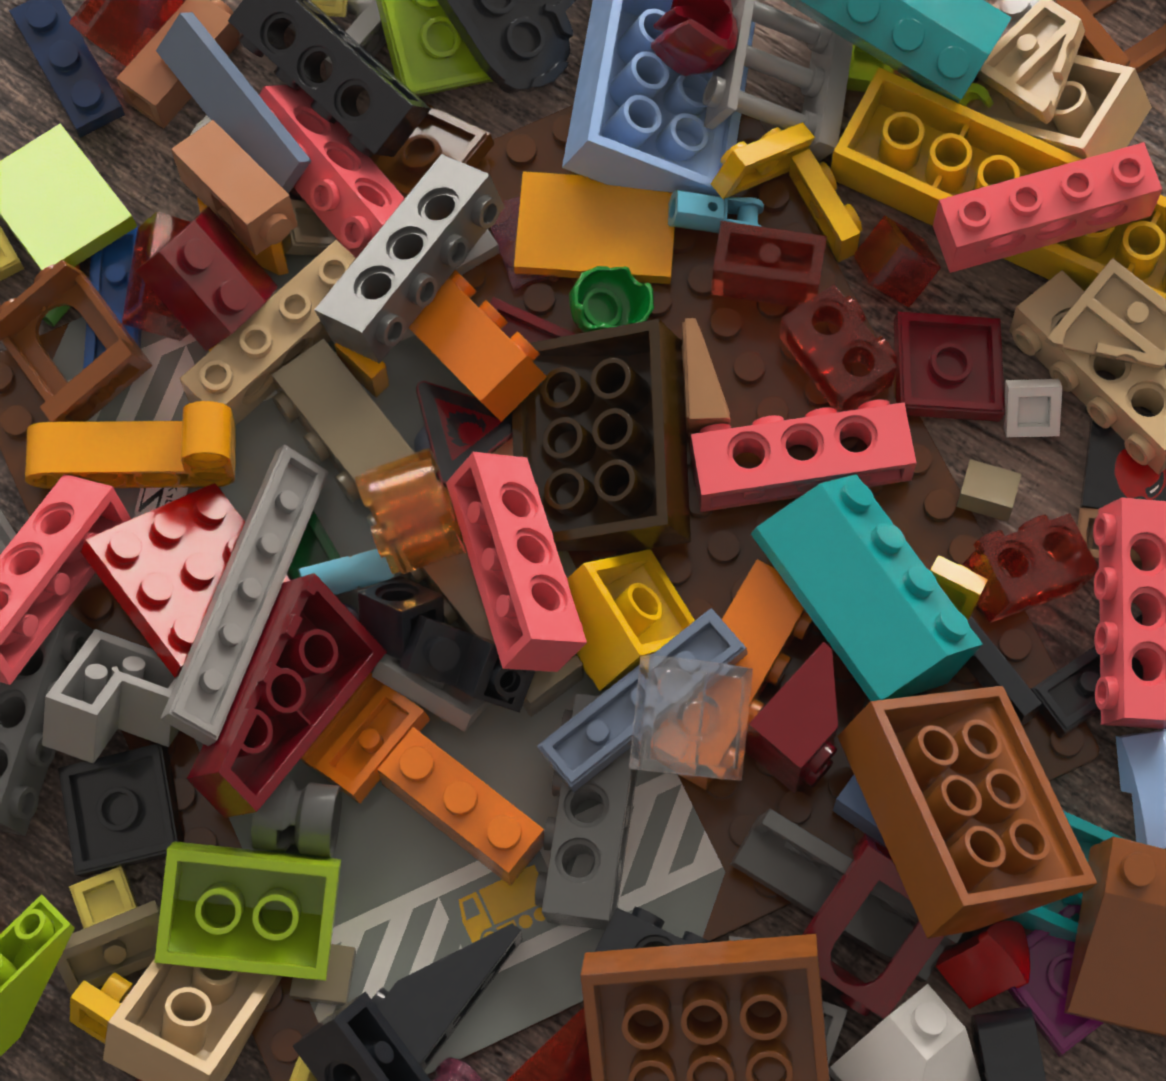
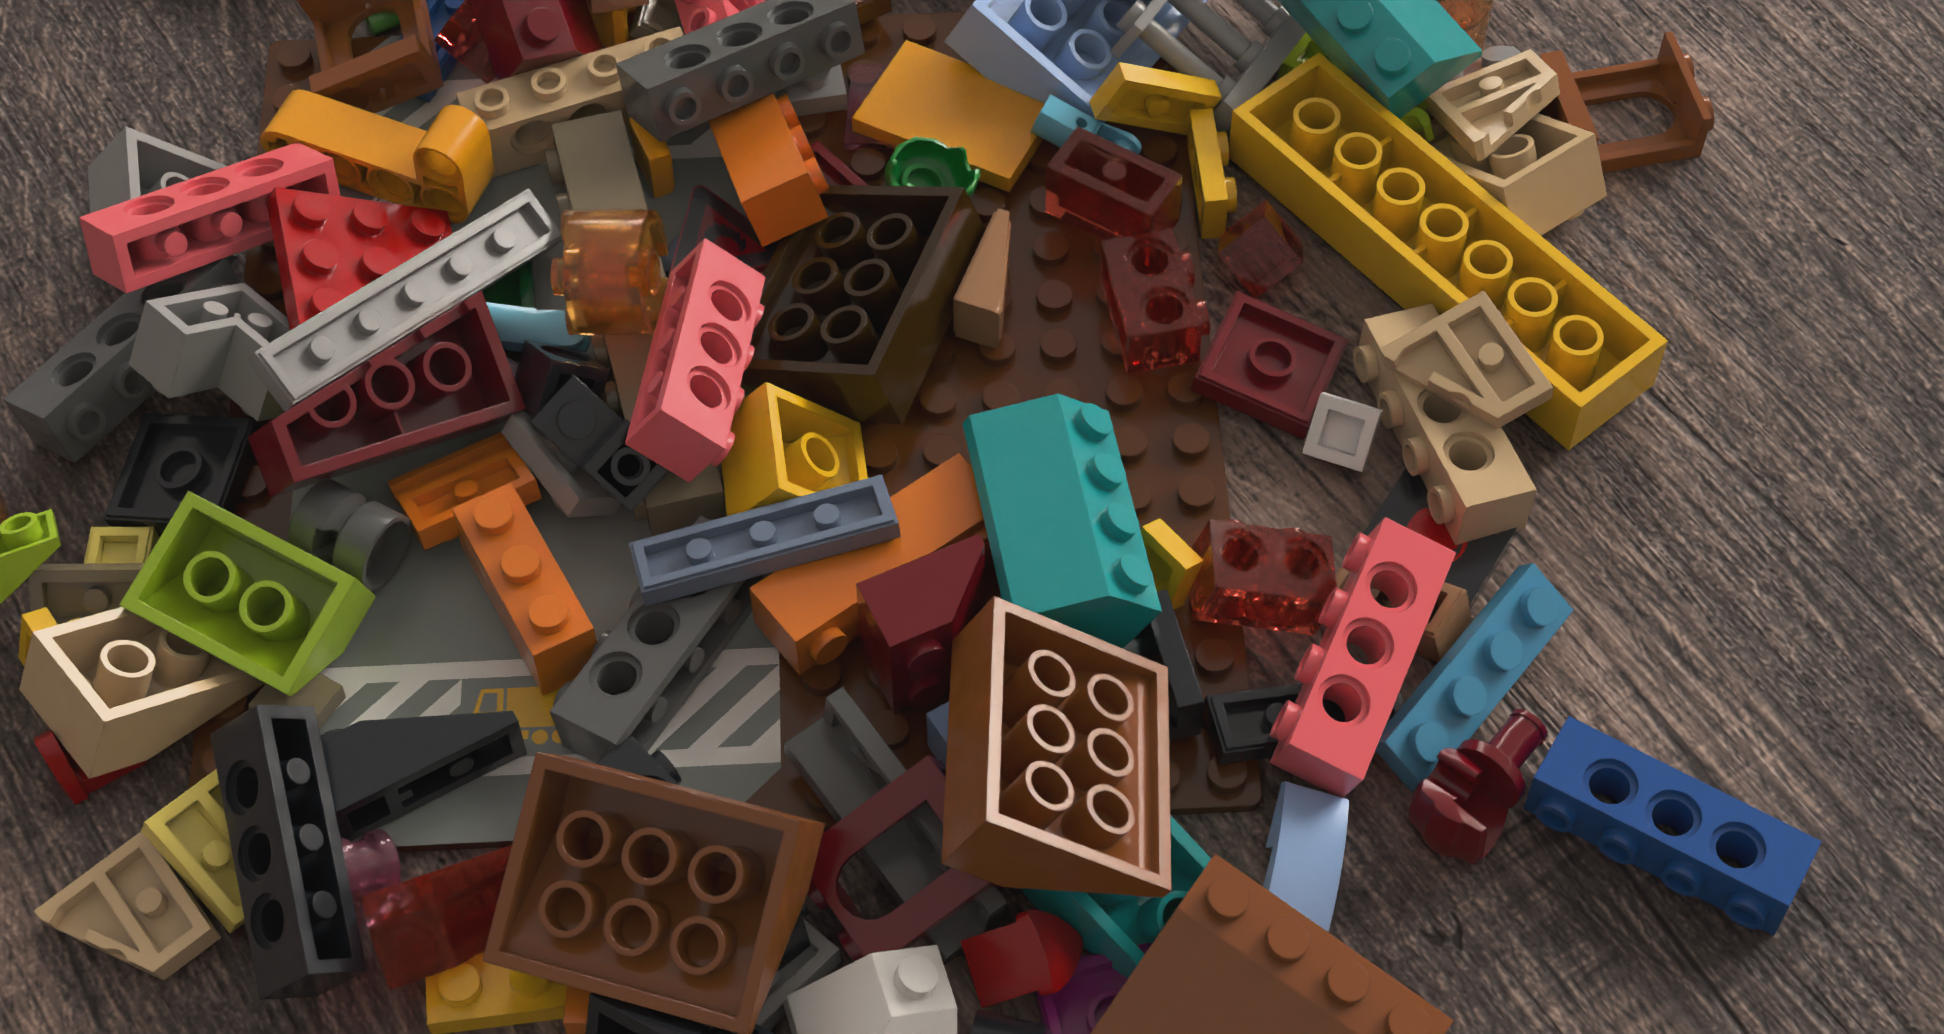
camera: 20 degrees right, 15 degrees down
clear slope [629,655,753,781] -> none
coral brick [690,400,917,512] -> none
coral brick [933,142,1163,273] -> none
dark tan tile [956,459,1021,522] -> none

